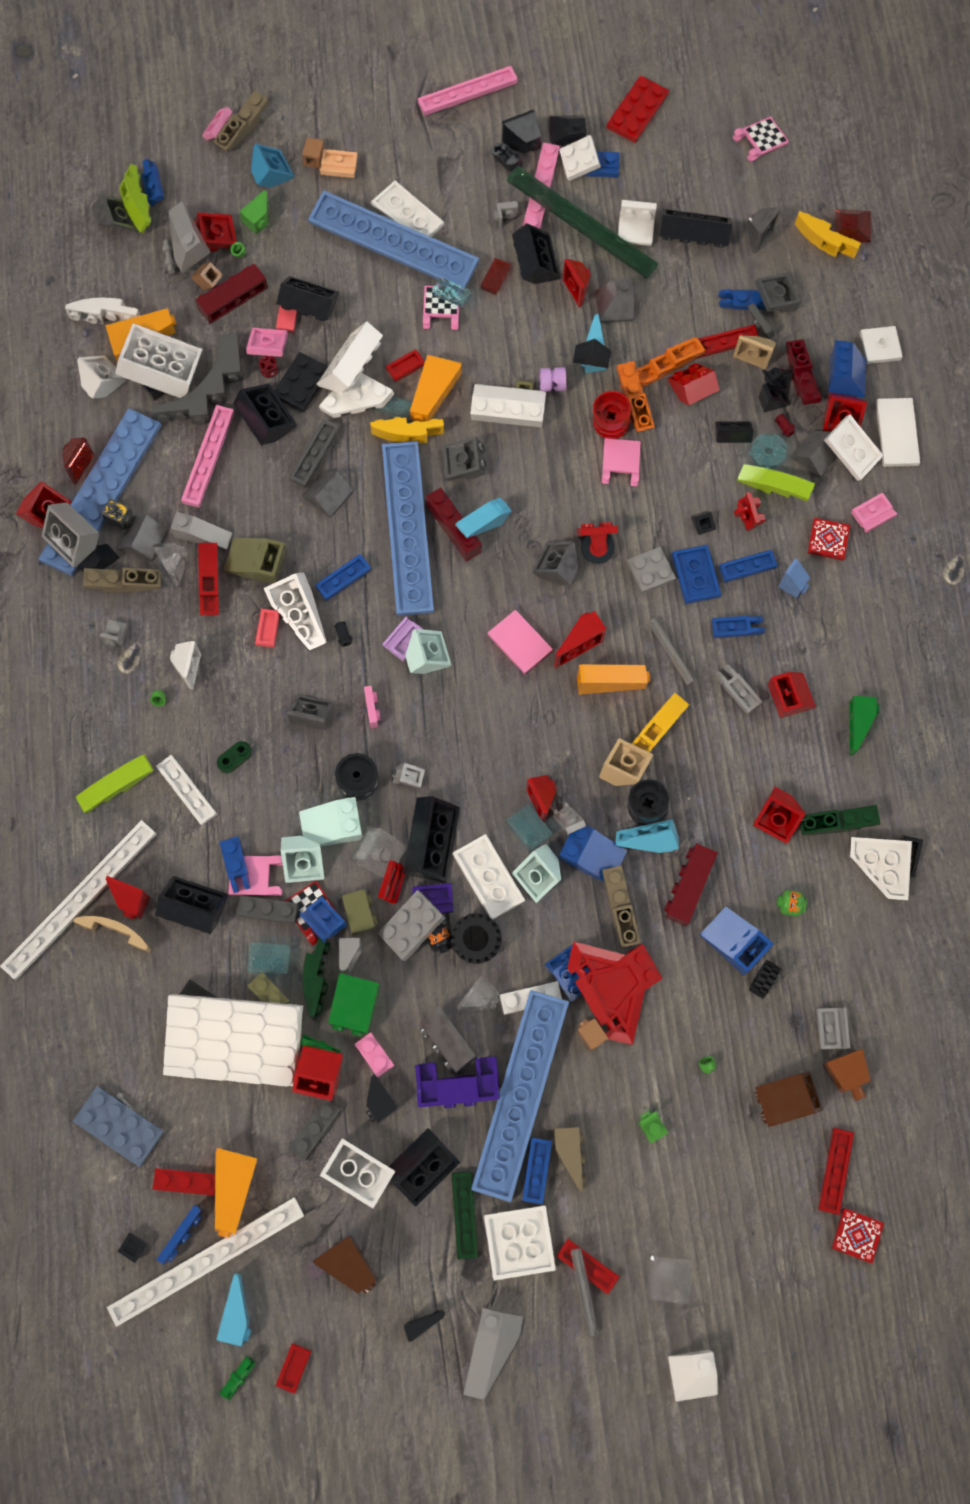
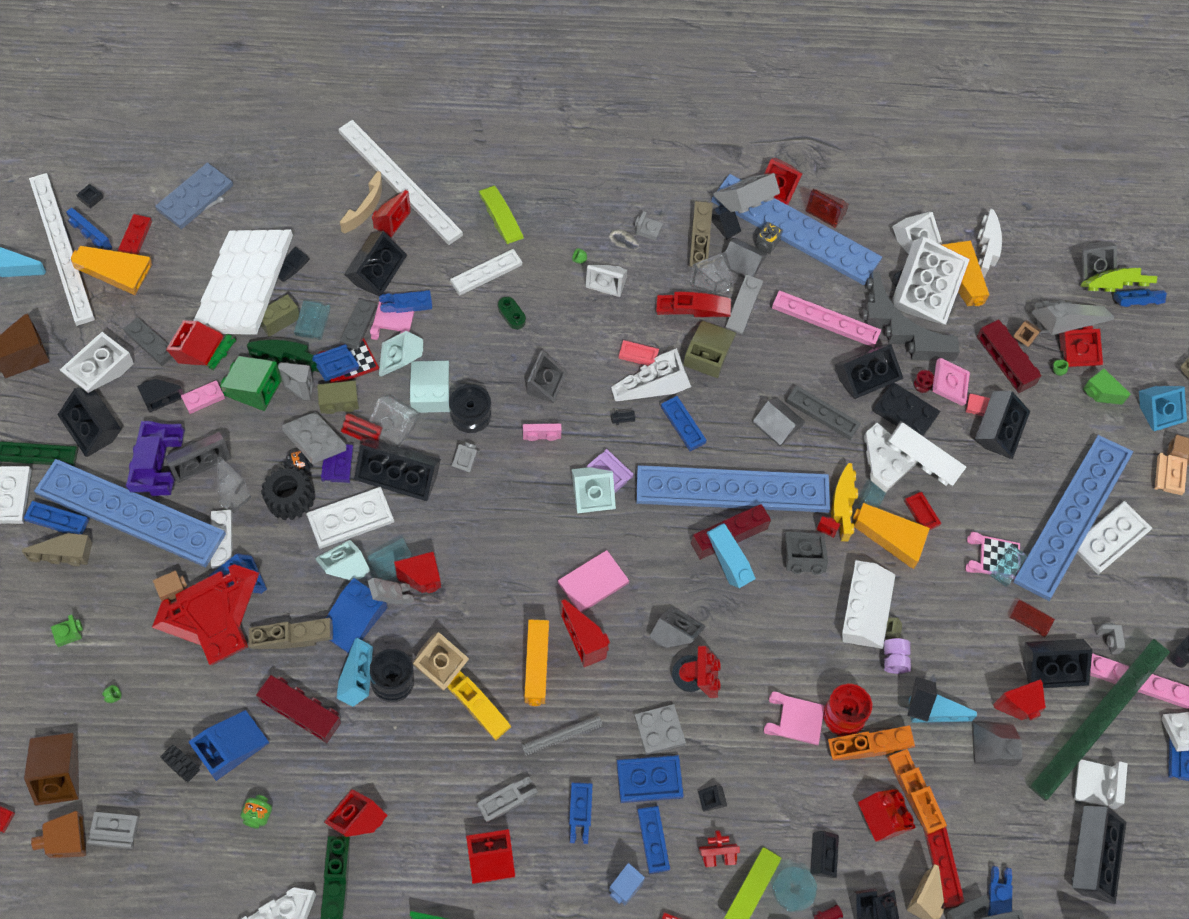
camera: 95 degrees right, 10 degrees down
none -> red plate [816,516,840,538]

